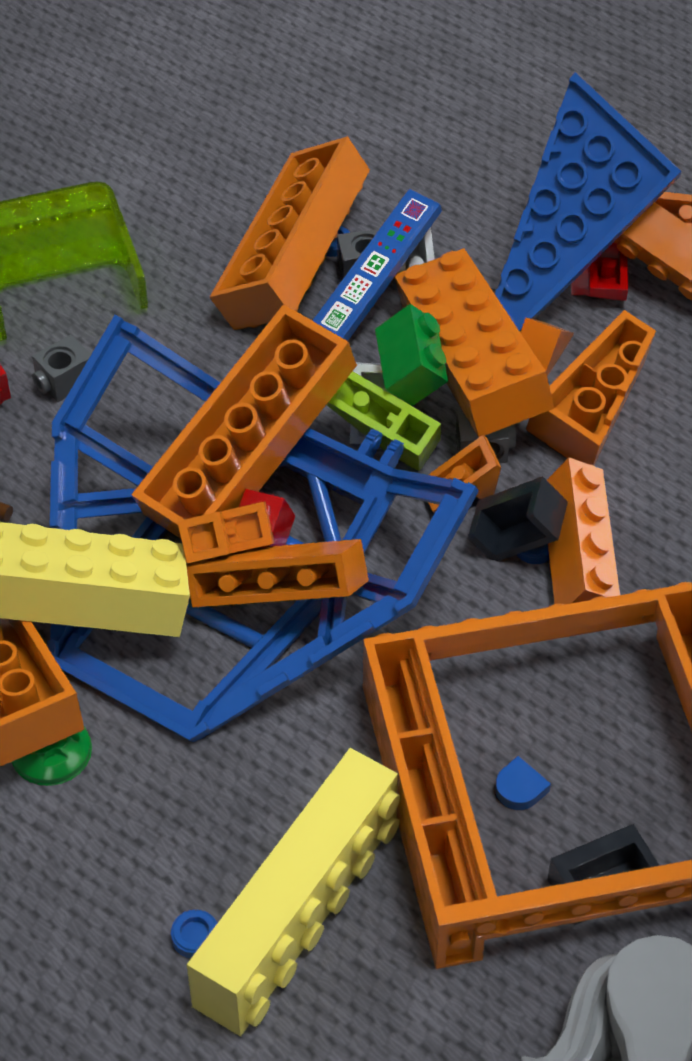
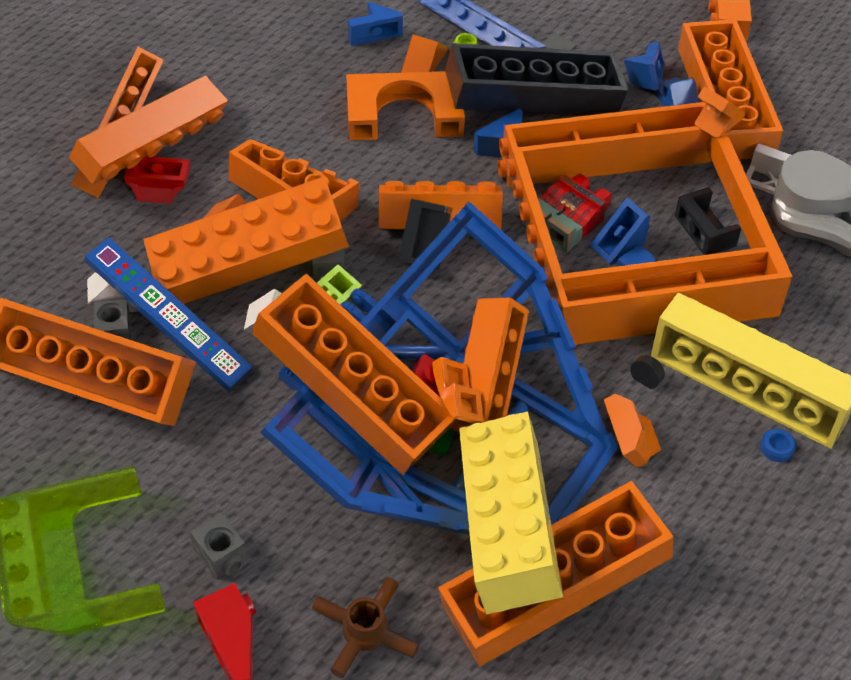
camera: 90 degrees left, 0 degrees up
green brick [375,304,448,406] -> none
orange slope [428,435,501,513] -> none
blue wing [495,72,682,332] -> none
none -> hips [522,173,612,253]
none -> blue slope [590,197,651,265]
none -> orange slope [604,394,661,467]
none -> black tile [630,355,665,389]

